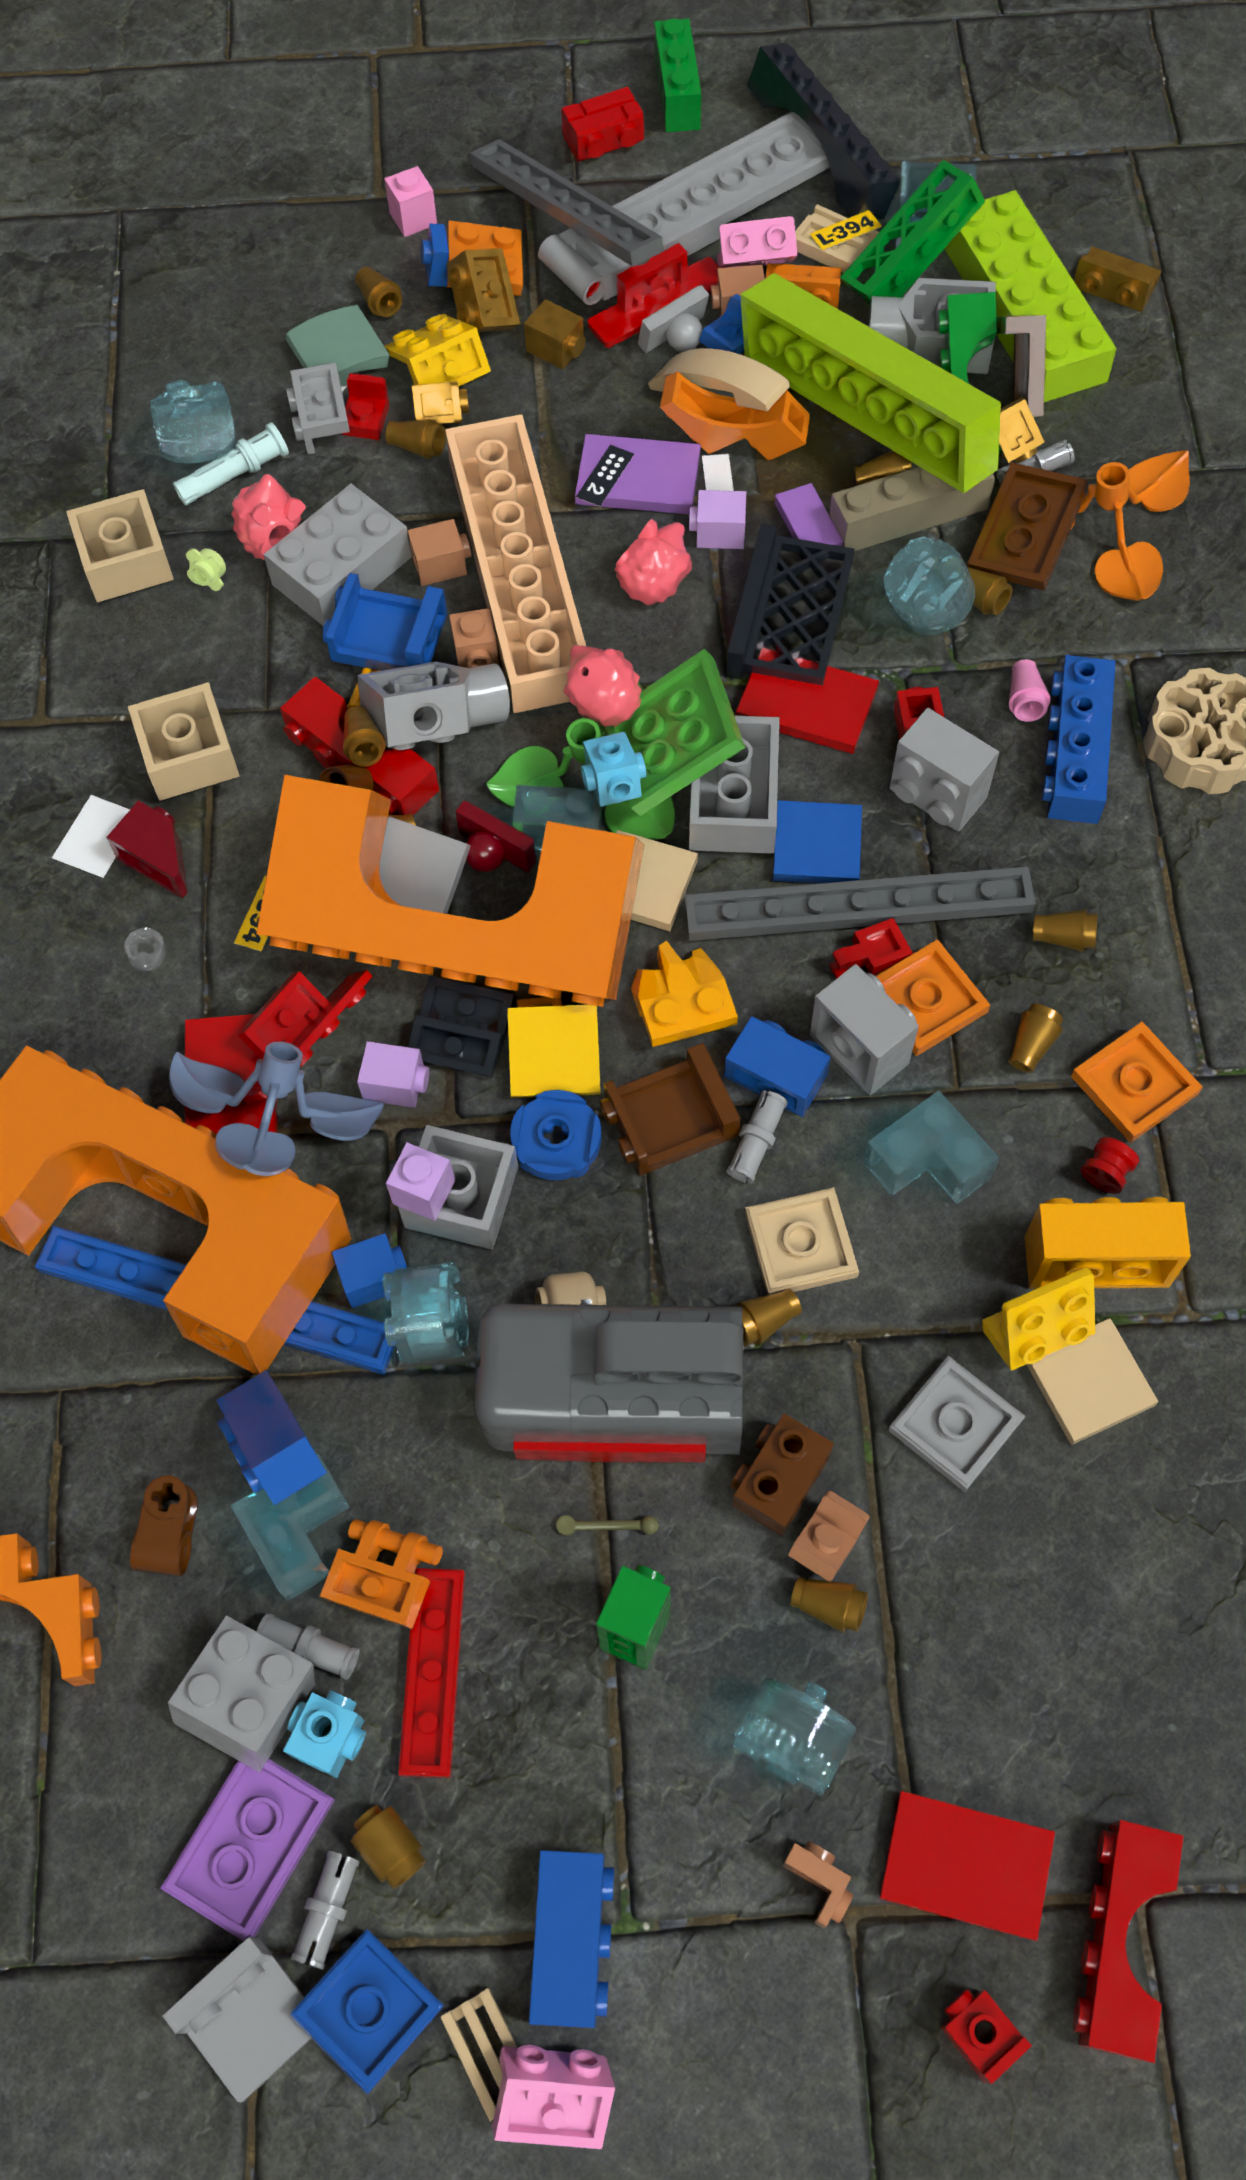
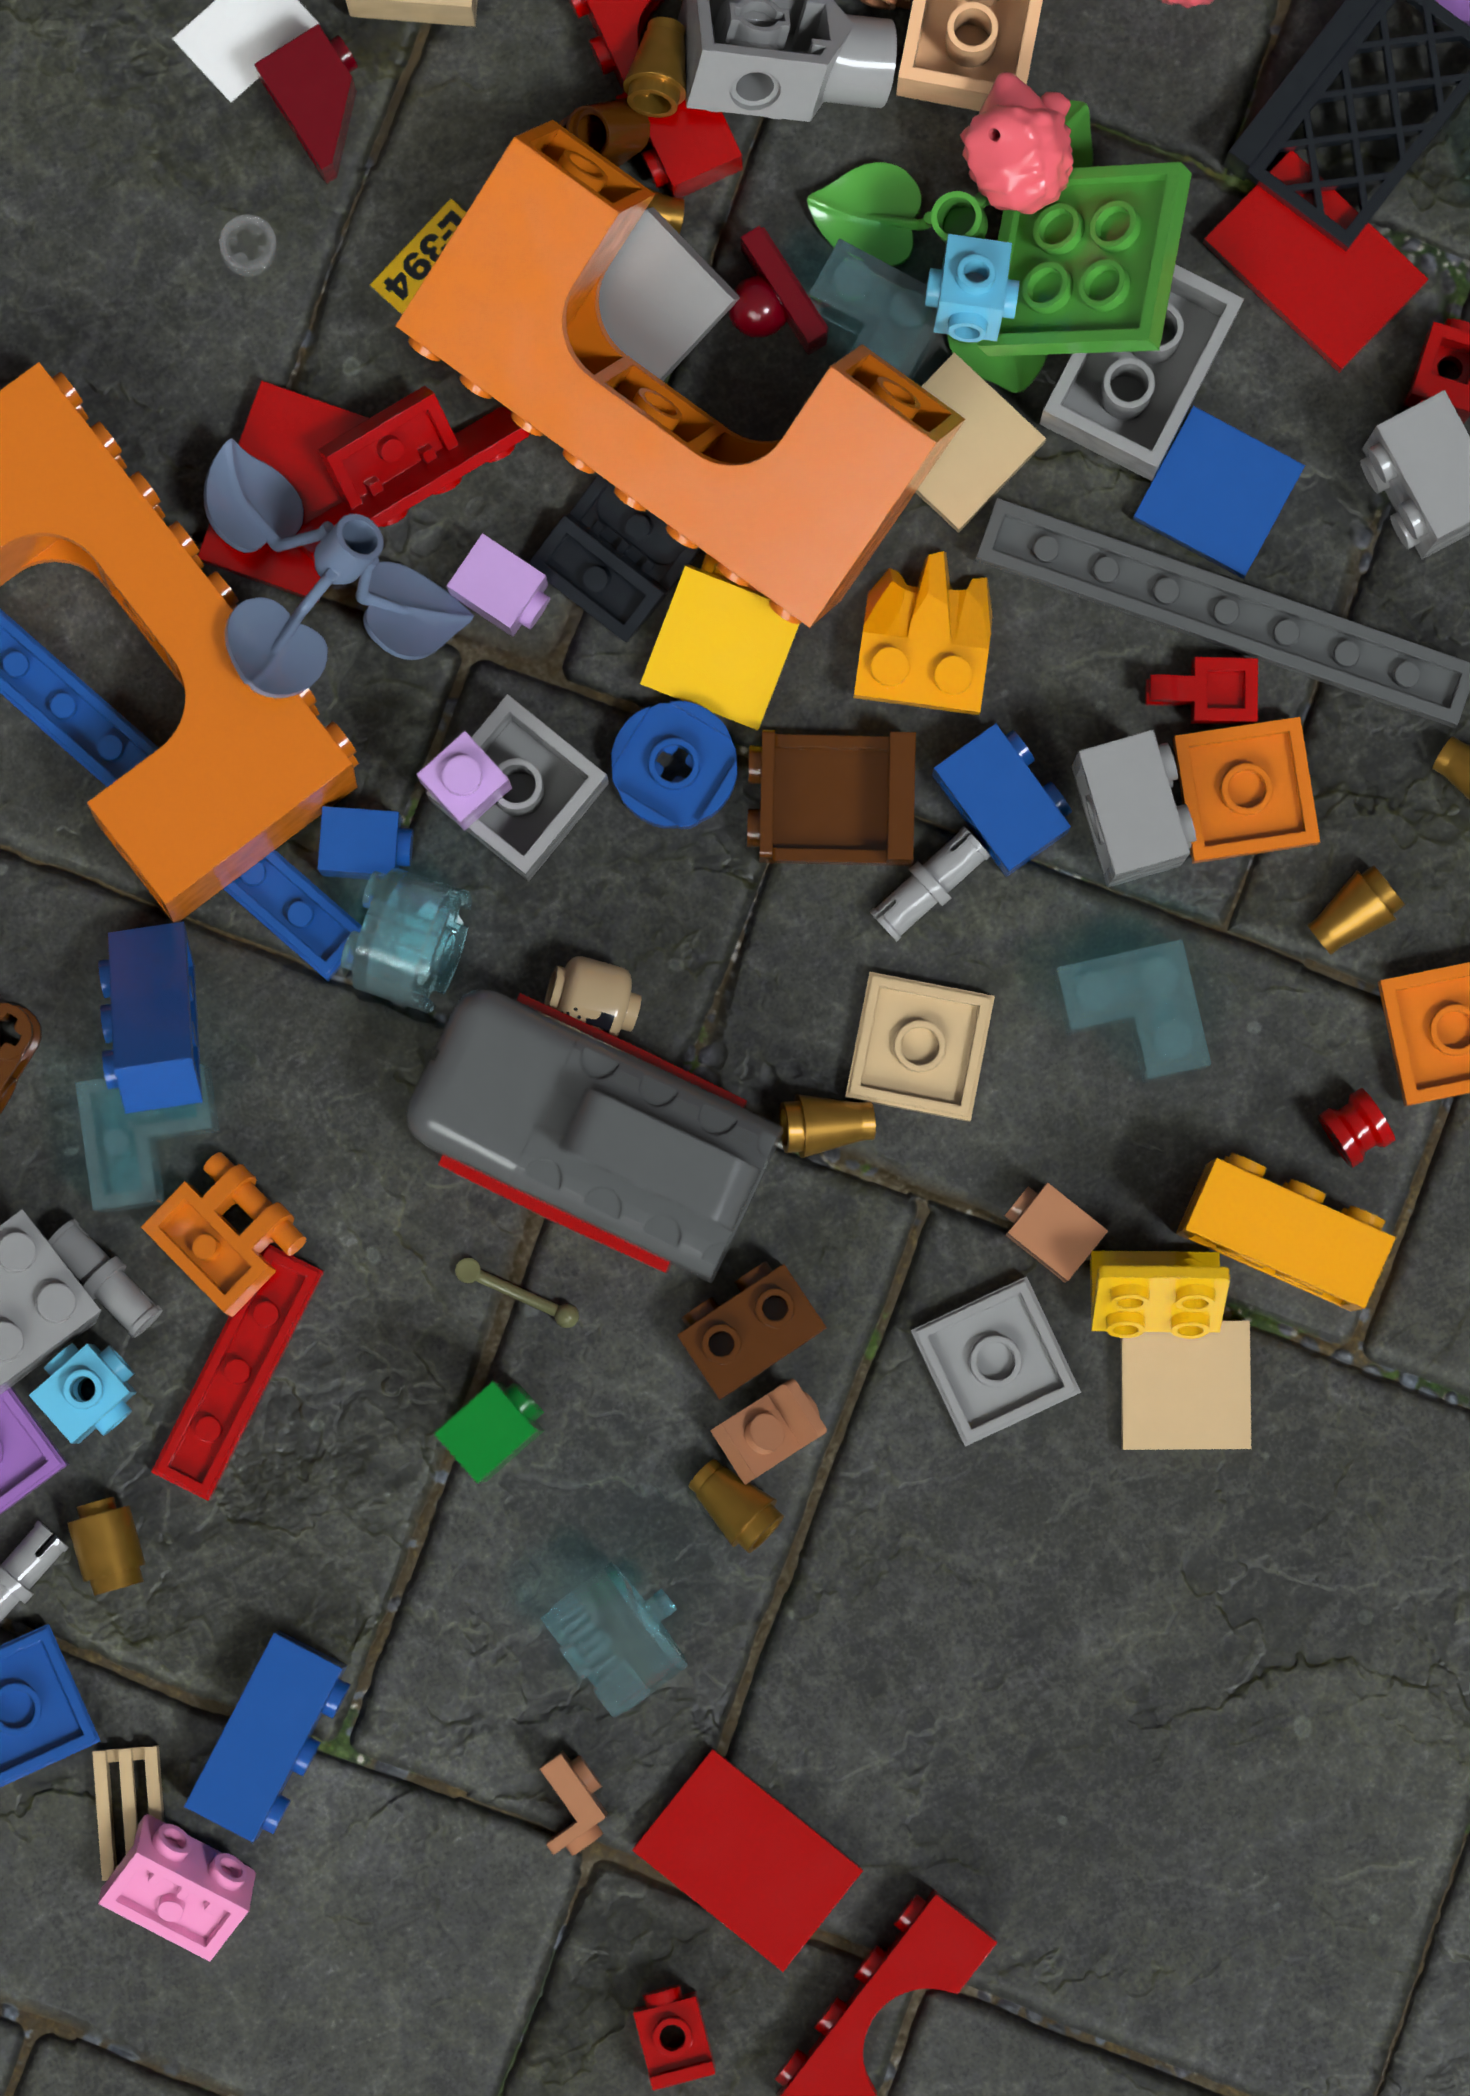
camera: 25 degrees right, 20 degrees up
none -> nougat brick [1005,1183,1108,1283]

